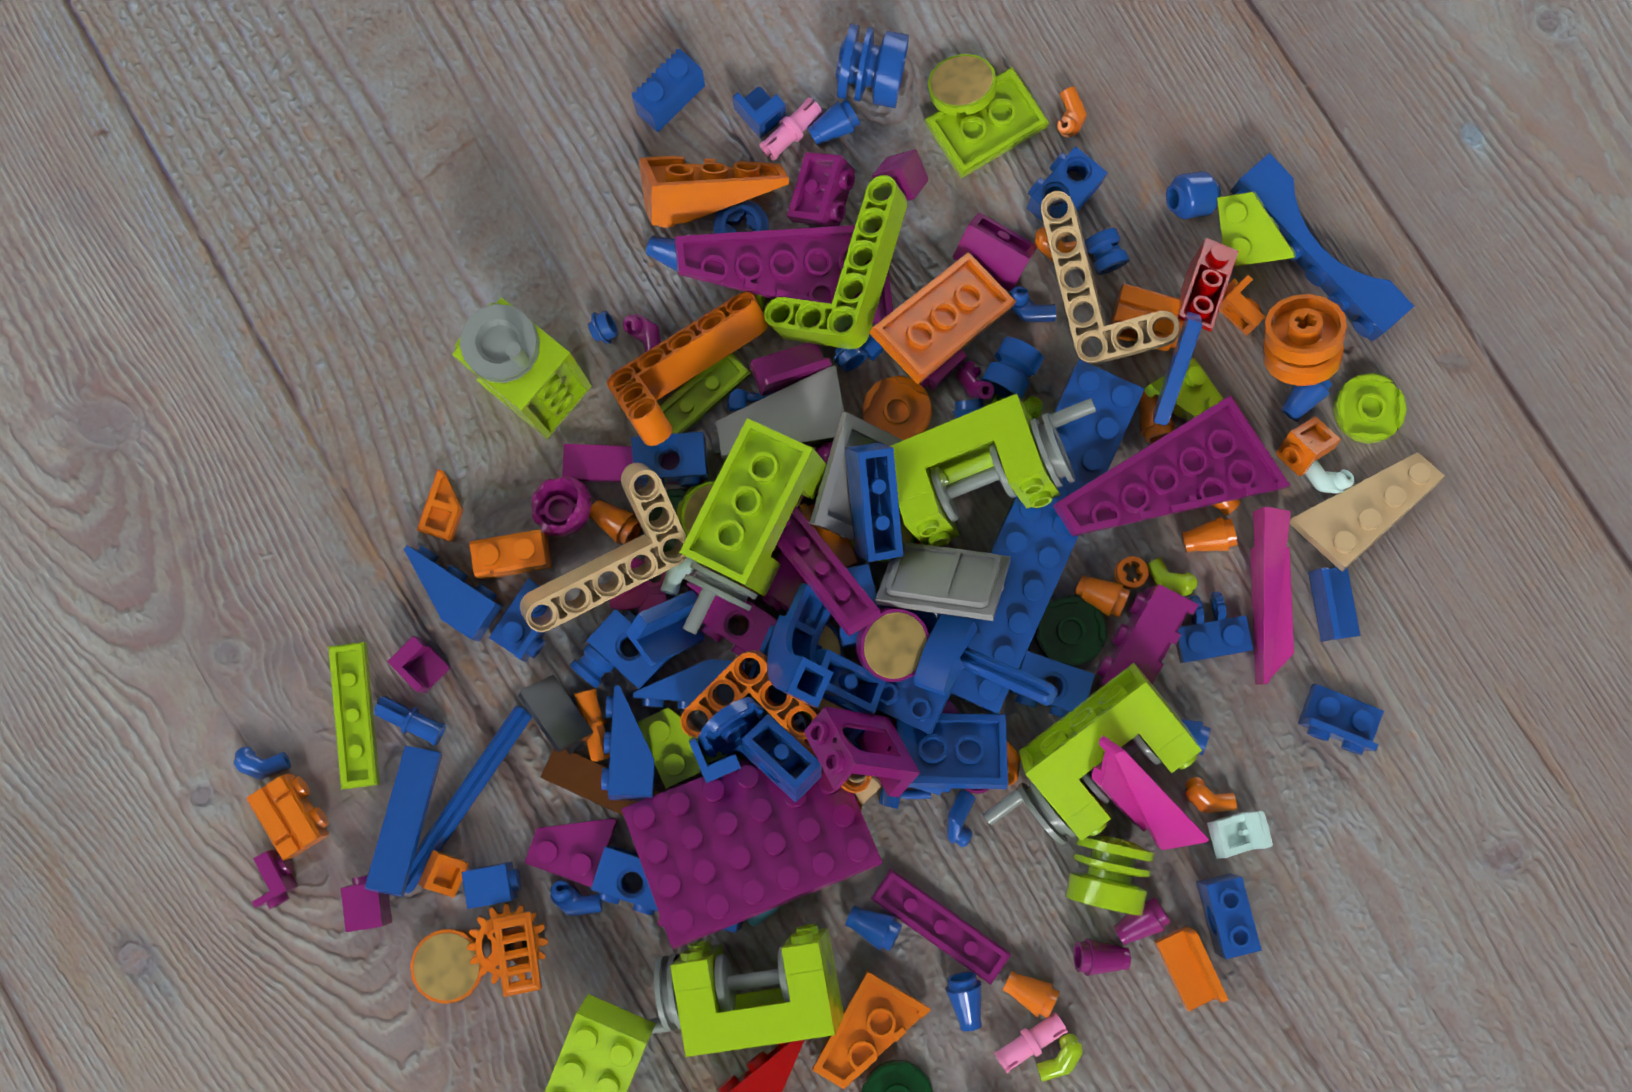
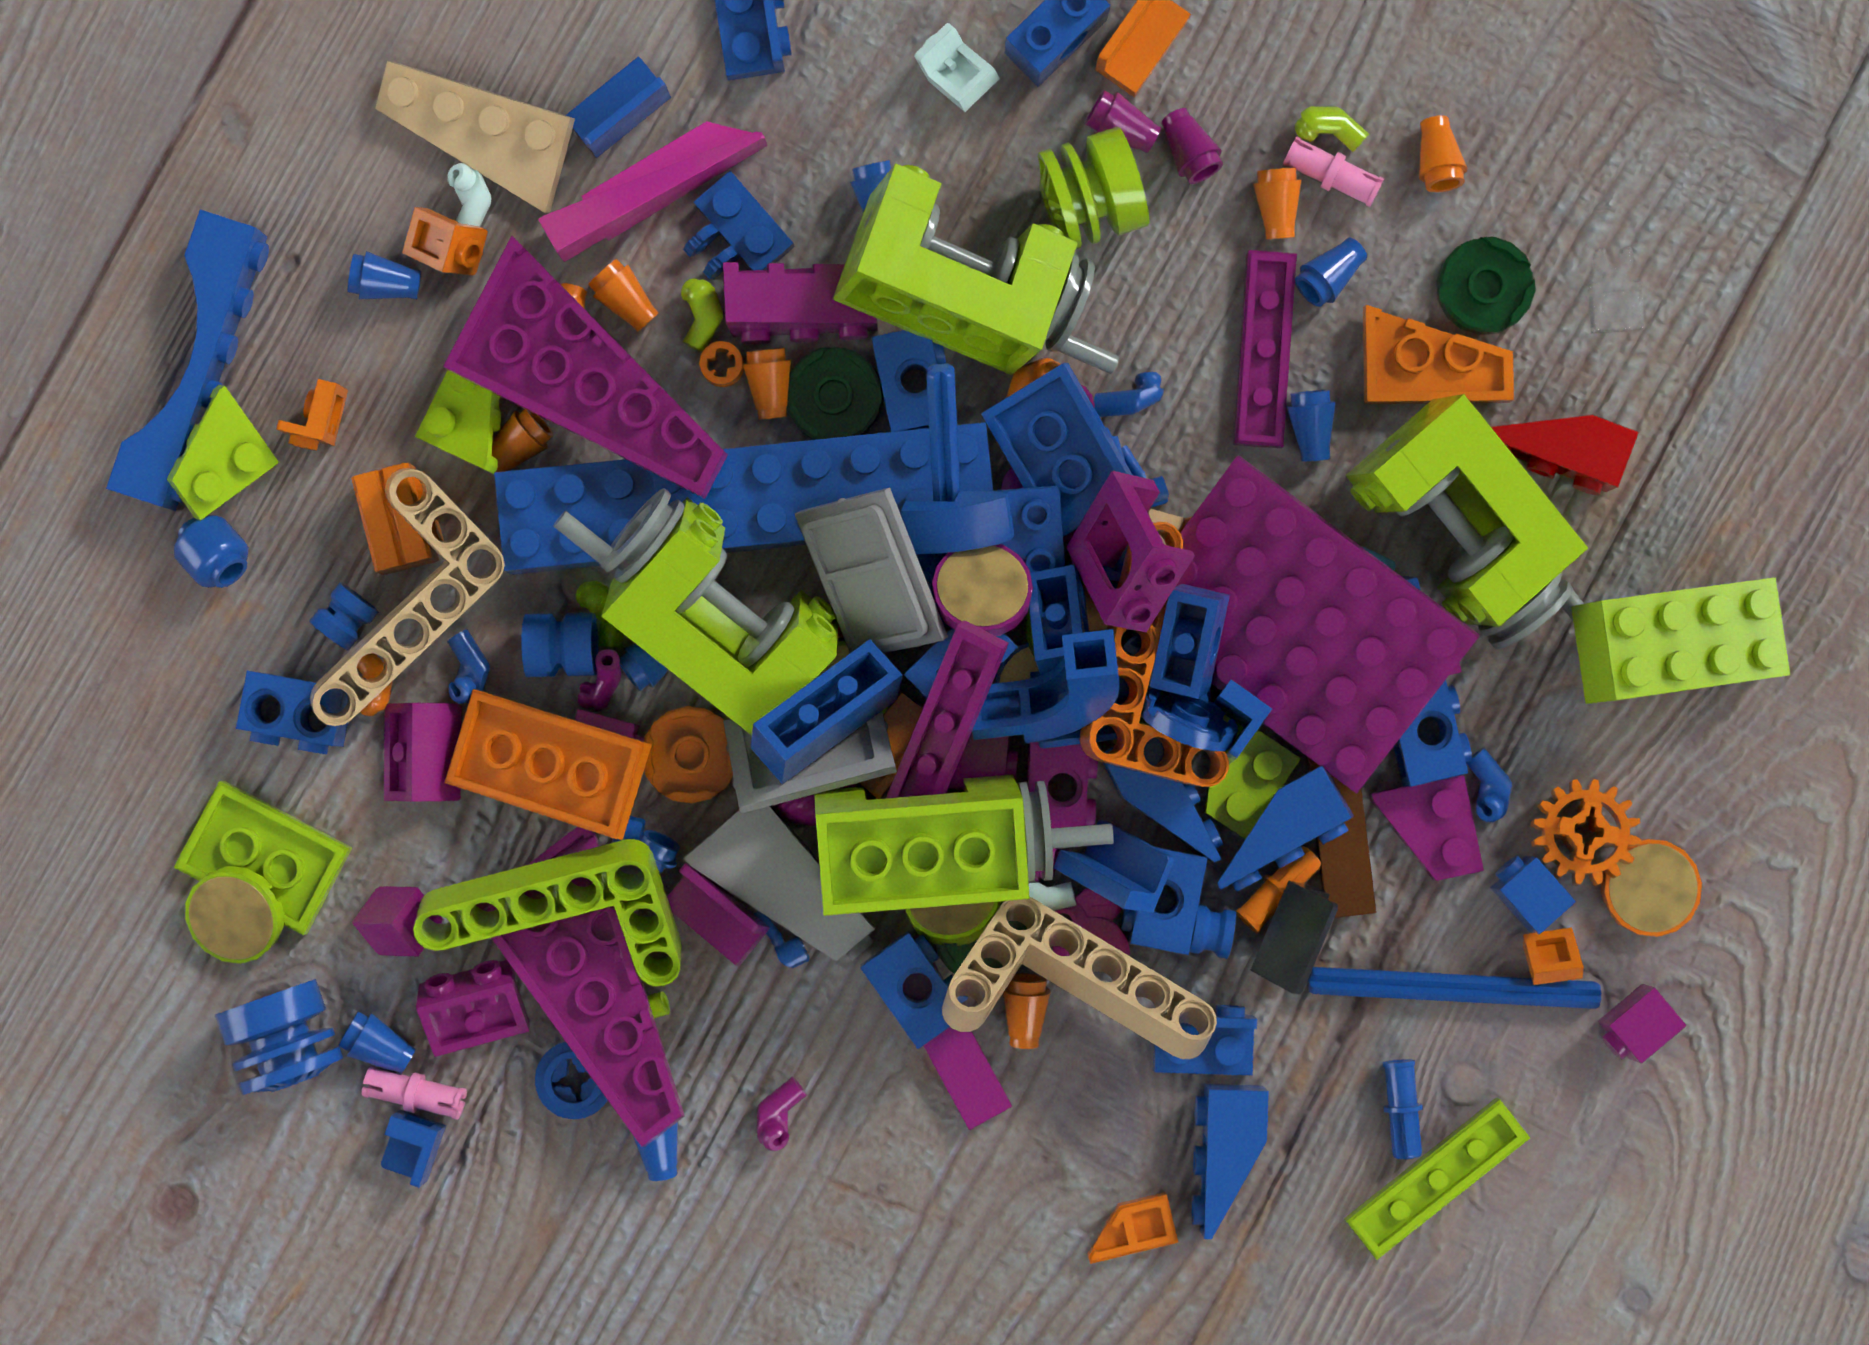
camera: 120 degrees left, 5 degrees up
blue arm [234,747,291,780] -> none
orange brick [246,774,330,861] -> none
magenta bracket [251,849,298,910] -> none
blue tile [365,746,442,897] -> none
magenta panel [387,636,450,693] -> none
piece [452,297,592,439] -> none
orange brick [469,529,552,580] -> none
orange slope [493,911,542,997] -> none
magenta hair [531,476,592,536] -> none
blue plate [588,311,619,344] -> none
orange beam [606,292,769,446] -> none
blue brick [632,49,705,132] -> none
orange wedge [639,156,789,228] -> none
lime tile [660,353,751,434] -> none
orange arm [1057,87,1087,138] -> none
dark pink wedge [1091,735,1209,850] -> none
blue tile [1153,312,1203,426] -> none
red slope [1177,237,1239,332] -> none
orange arm [1185,777,1237,813] -> none
orange wheel [1262,294,1347,386] -> none
lime tile [1333,373,1407,444] -> none

